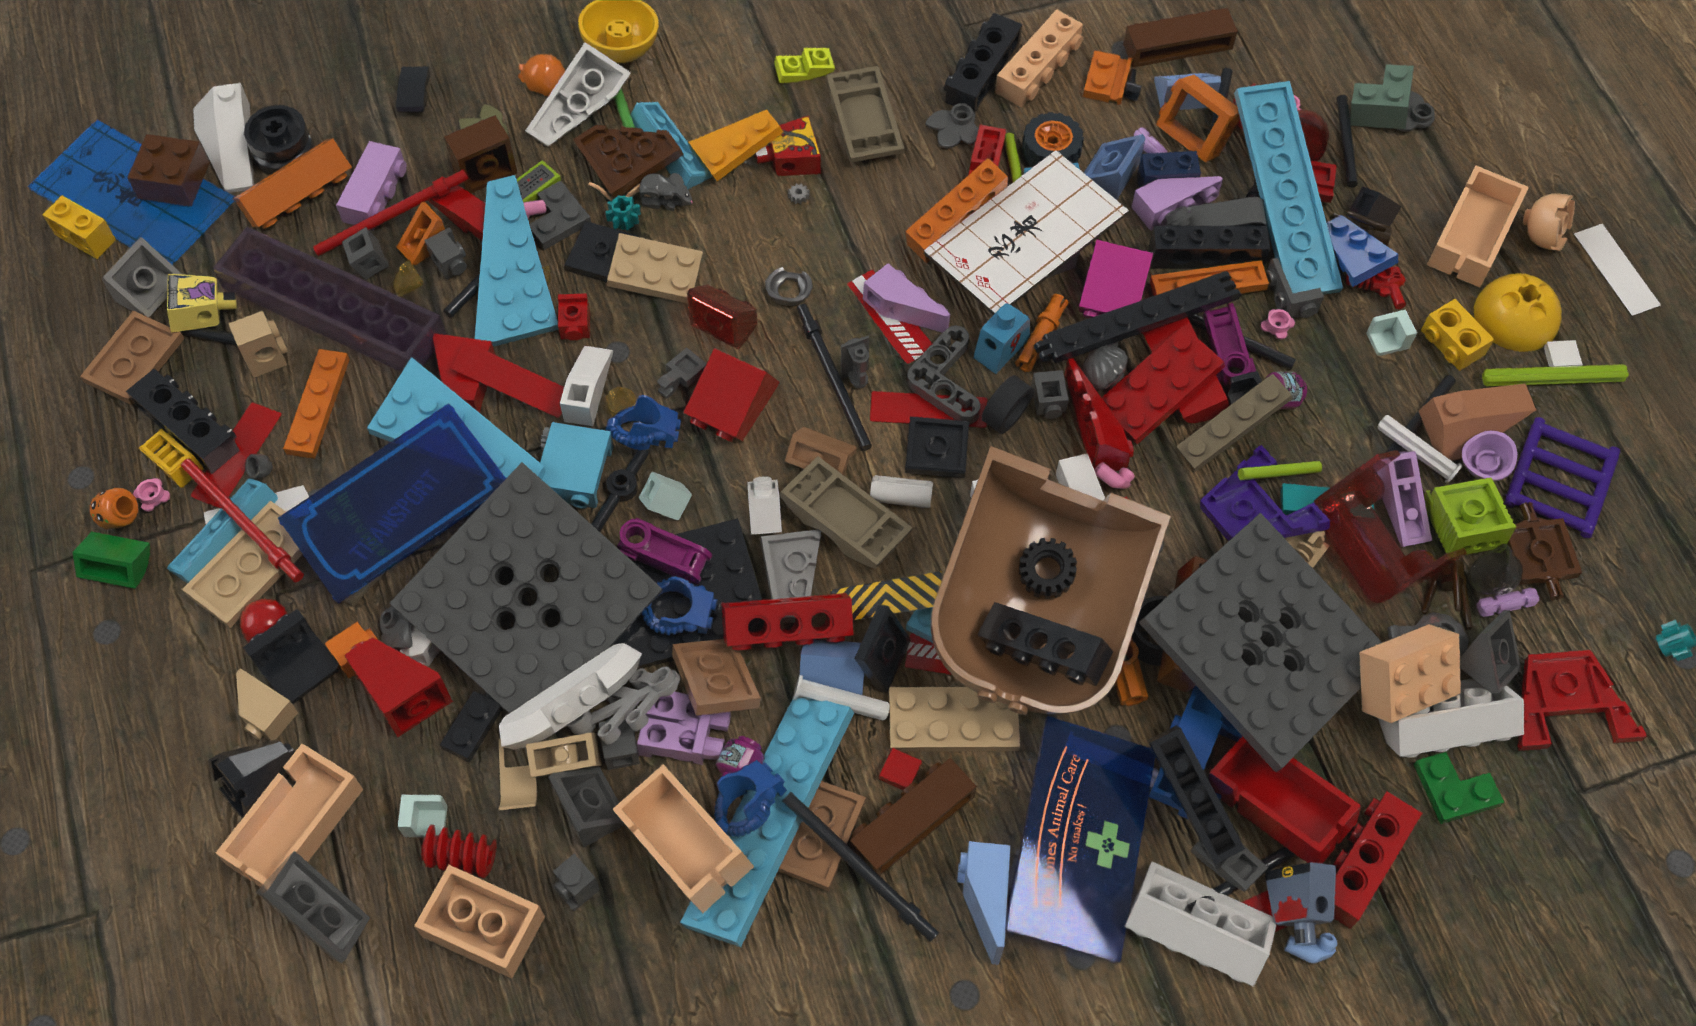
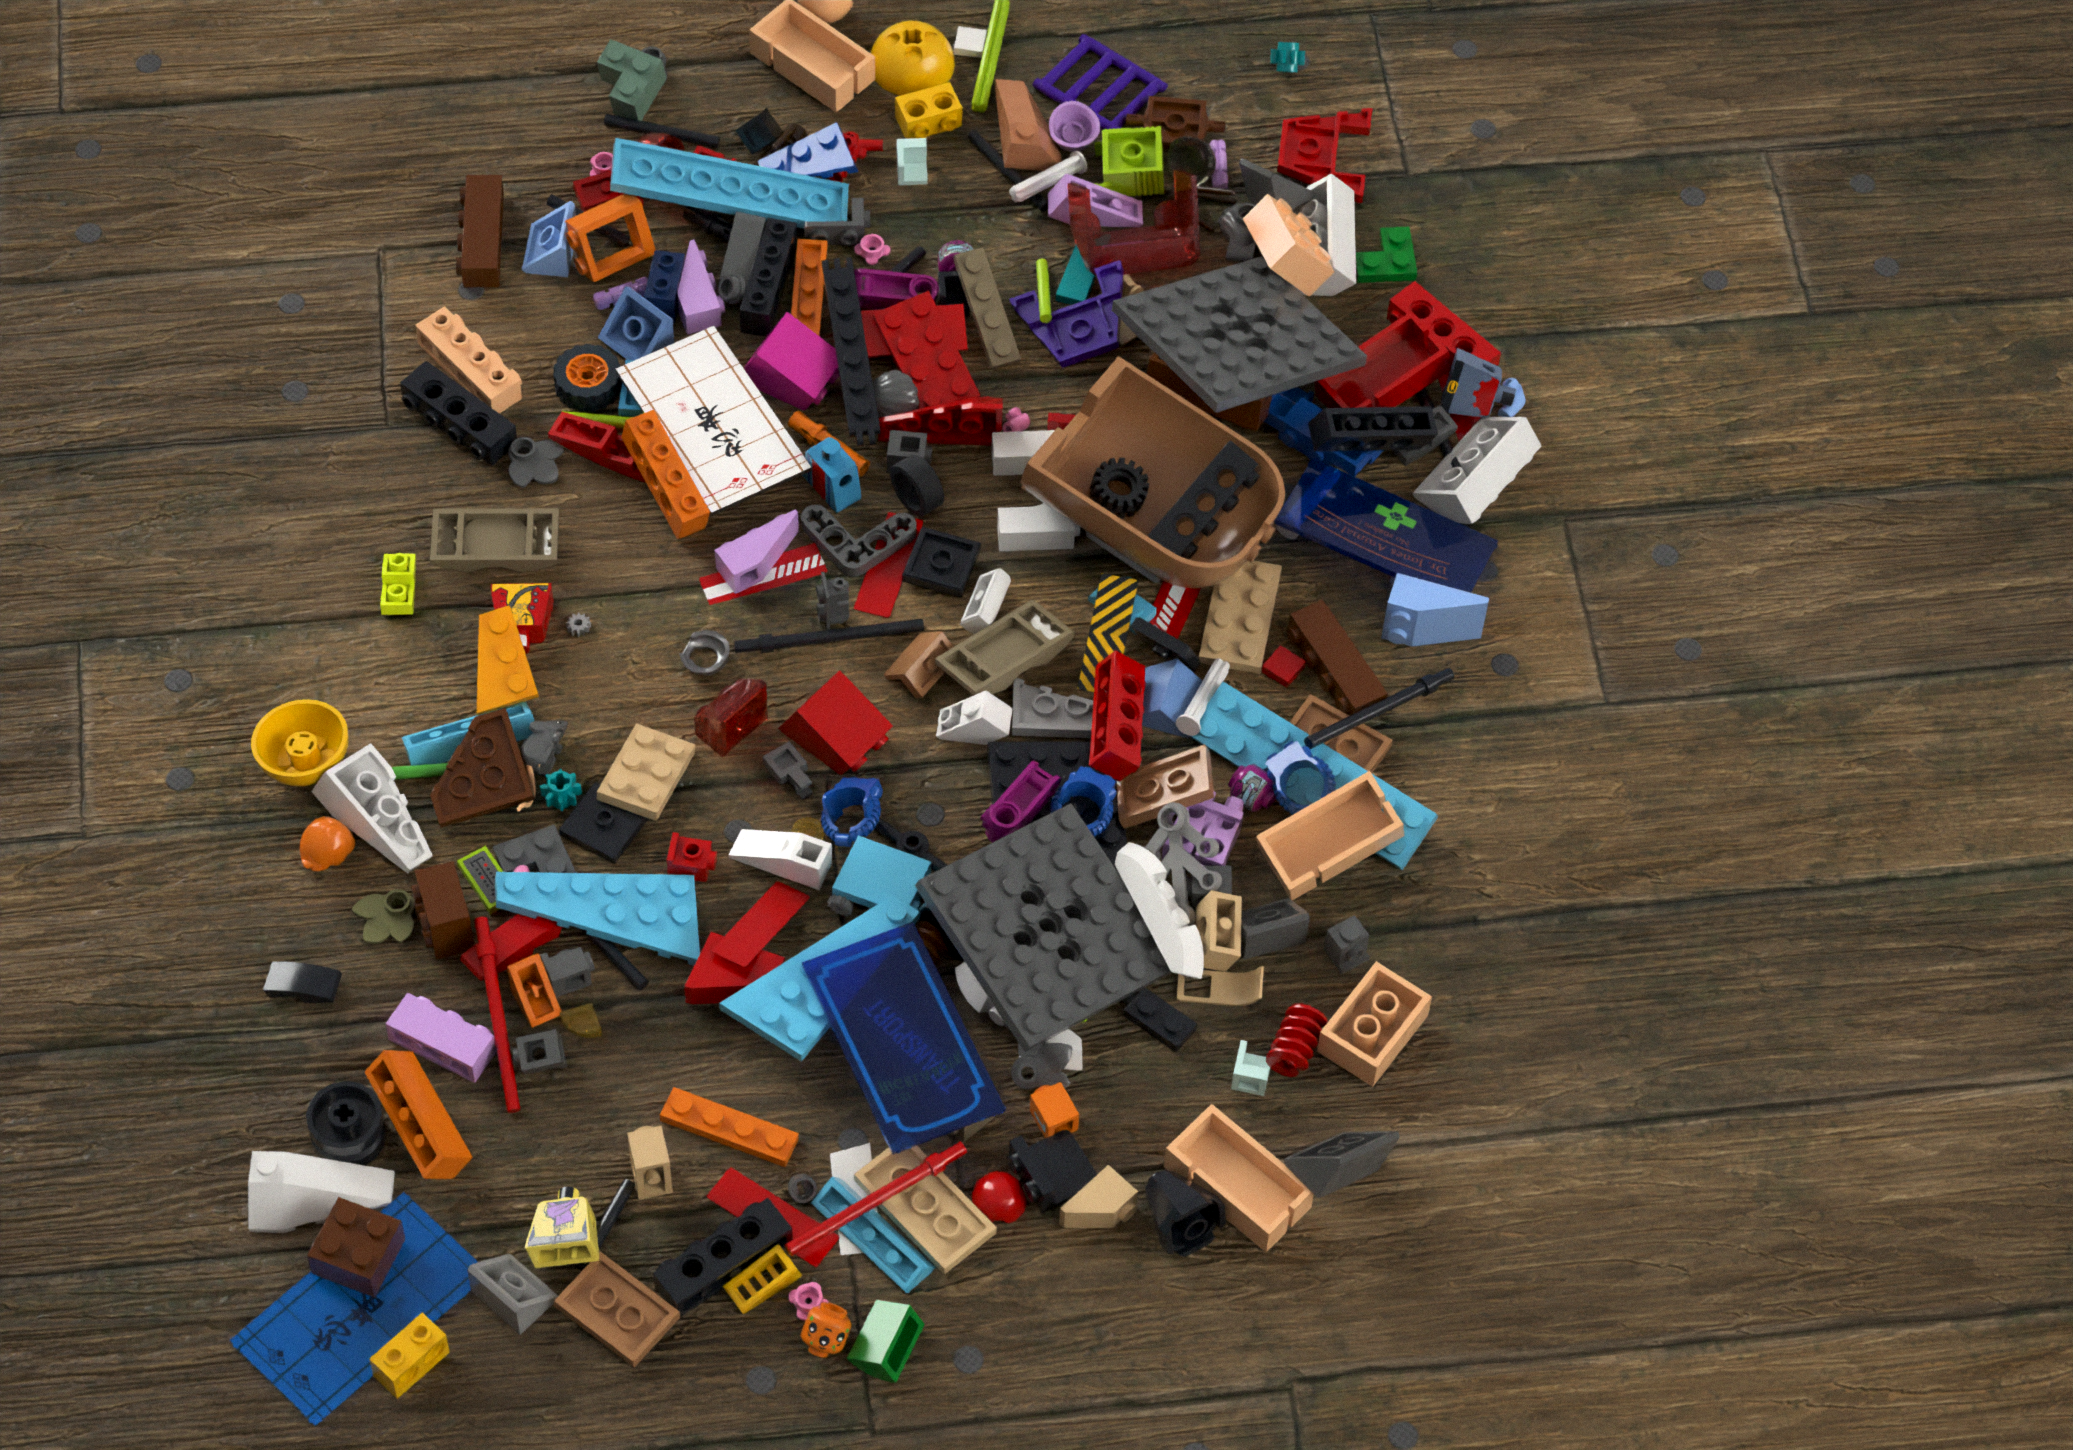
camera: 80 degrees left, 5 degrees down
brick [213,227,446,372] -> none
red slope [344,637,453,738] -> none
light aqua panel [639,472,692,520] -> none
orange plate [1083,50,1132,105] -> none
black hand [1124,68,1142,101] -> none

